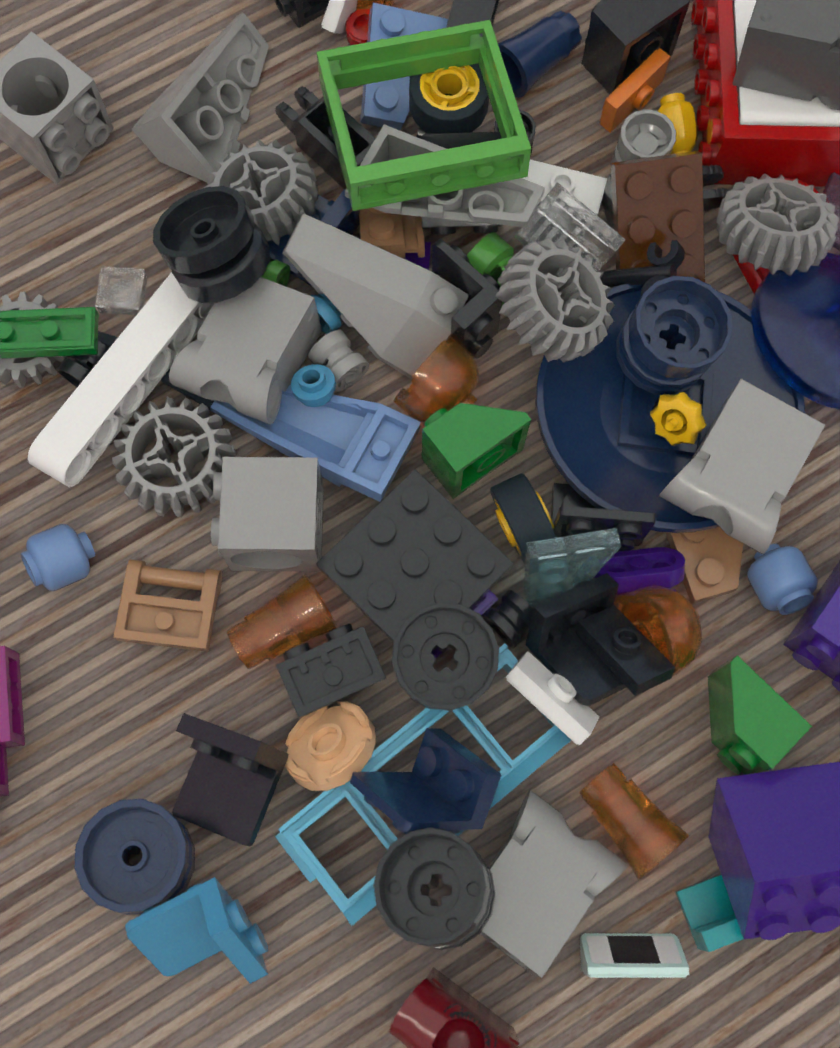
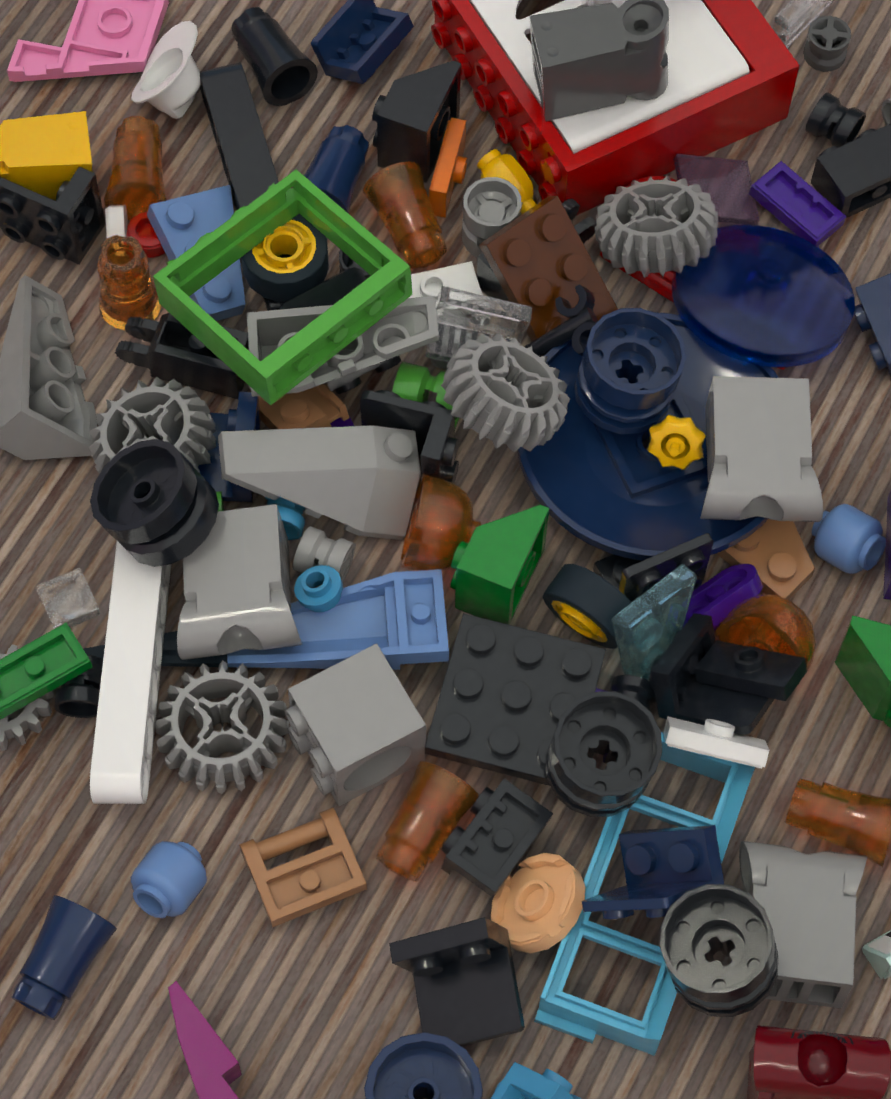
camera: 30 degrees left, 10 degrees down
none -> clear orange plant [97,235,162,331]
none -> clear orange plant [363,162,447,269]

